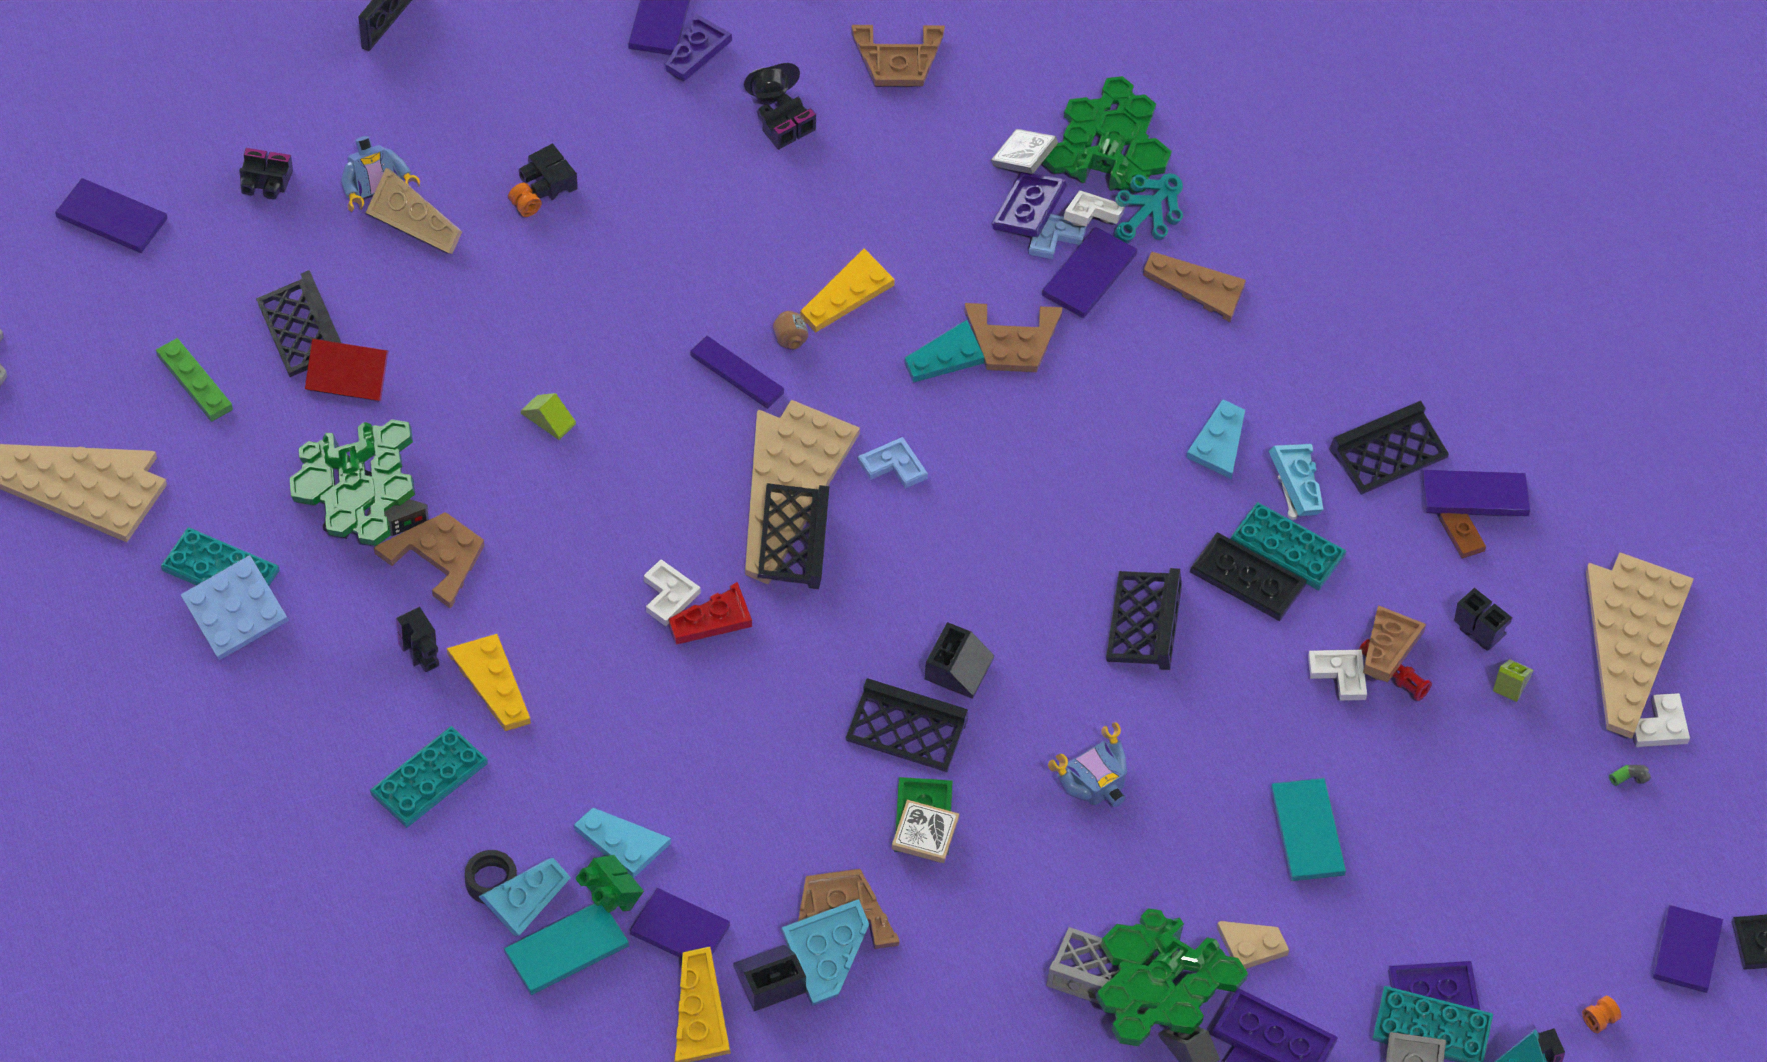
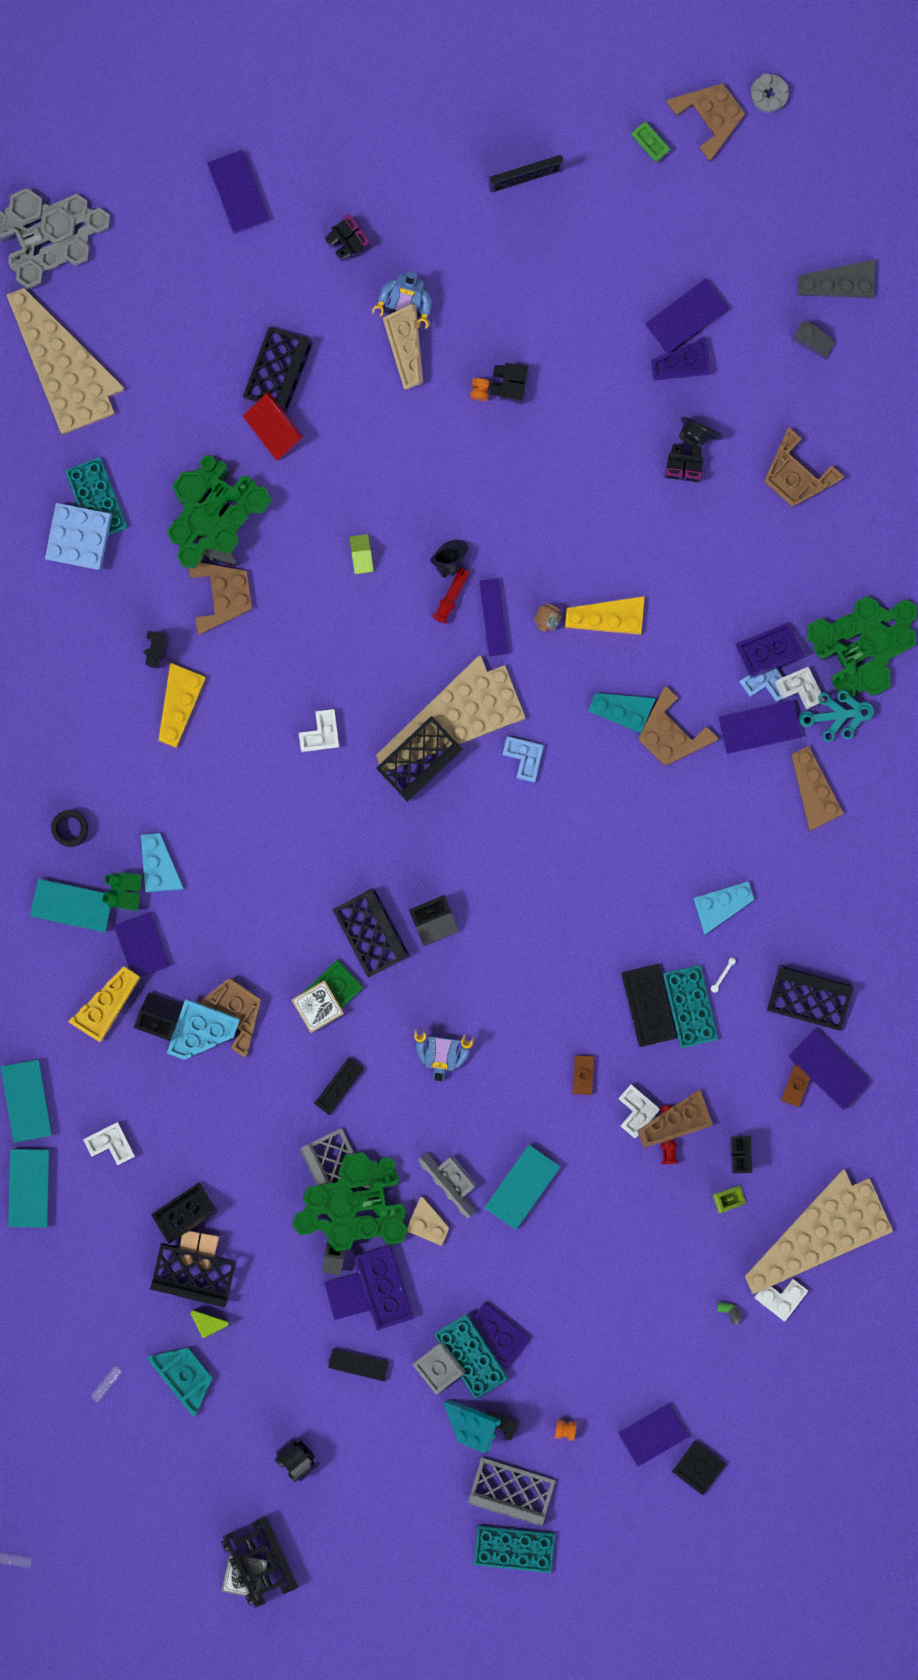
camera: 45 degrees right, 30 degrees up
bright green plate [156,338,233,422] -> none
teal tile [370,726,488,828] -> none
medium azure wing [479,858,571,936] -> none
red wing [669,582,752,645] -> none
tile [991,129,1058,174] -> none
black fence [1106,568,1182,670] -> none
medium azure wing [1269,444,1324,516] -> none
none -> black tile [314,1057,364,1115]
none -> light grey bracket [418,1152,477,1218]
none -> black piece [430,540,468,578]
none -> red pin [431,567,470,625]
none -> dark orange plate [572,1055,594,1095]

